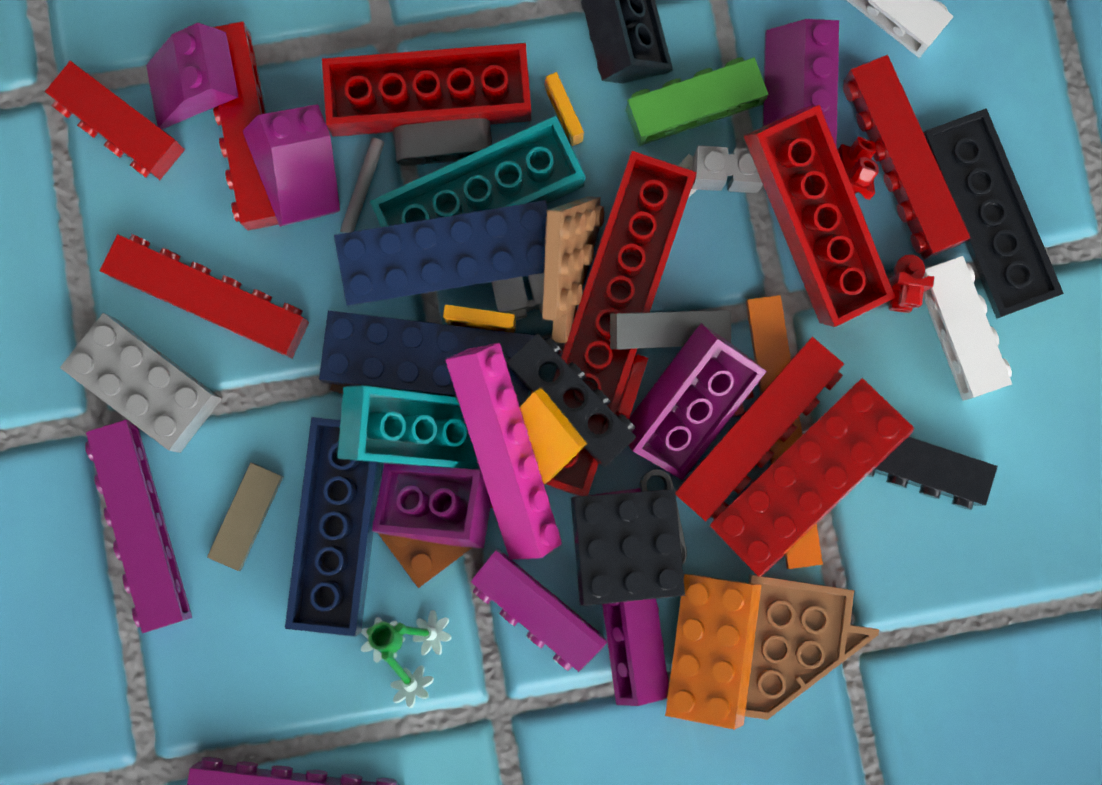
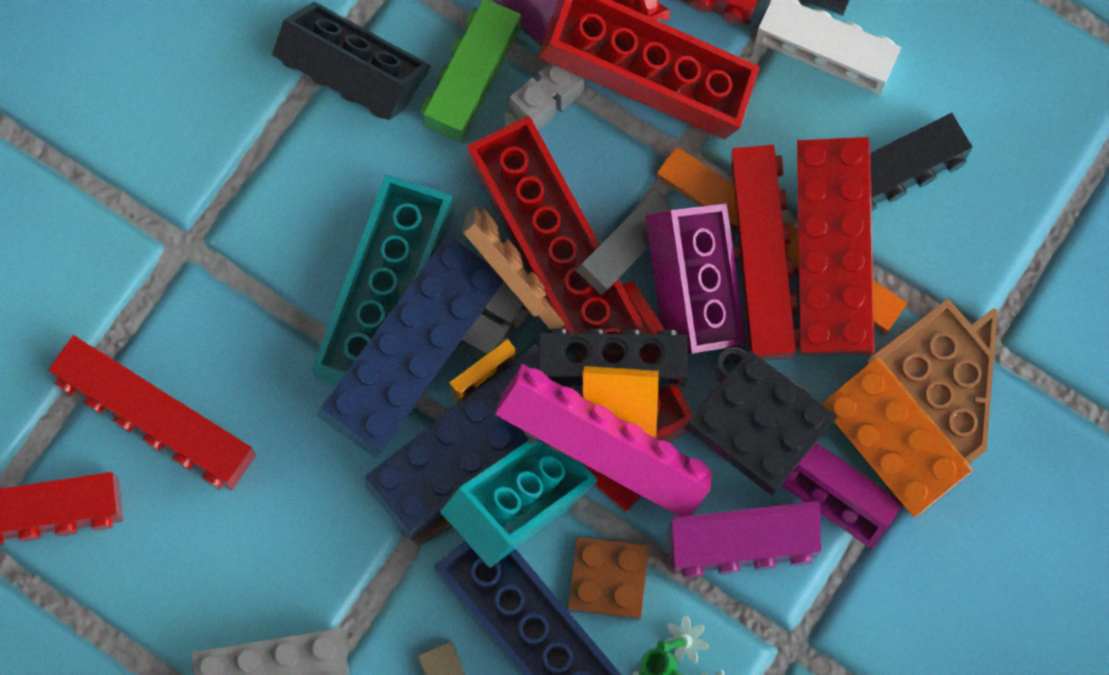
camera: 45 degrees left, 10 degrees down
red brick [99,234,310,359] -> none
magenta slope [146,22,238,129] -> none
magenta slope [243,104,340,227] -> none
red brick [322,43,531,137] -> none
light grey bar [340,138,384,233] -> none
magenta slope [372,463,491,549] -> none
dark grey beam [394,118,492,166] -> none
light orange tile [545,72,584,146] -> none
red hips [888,254,934,313] -> none

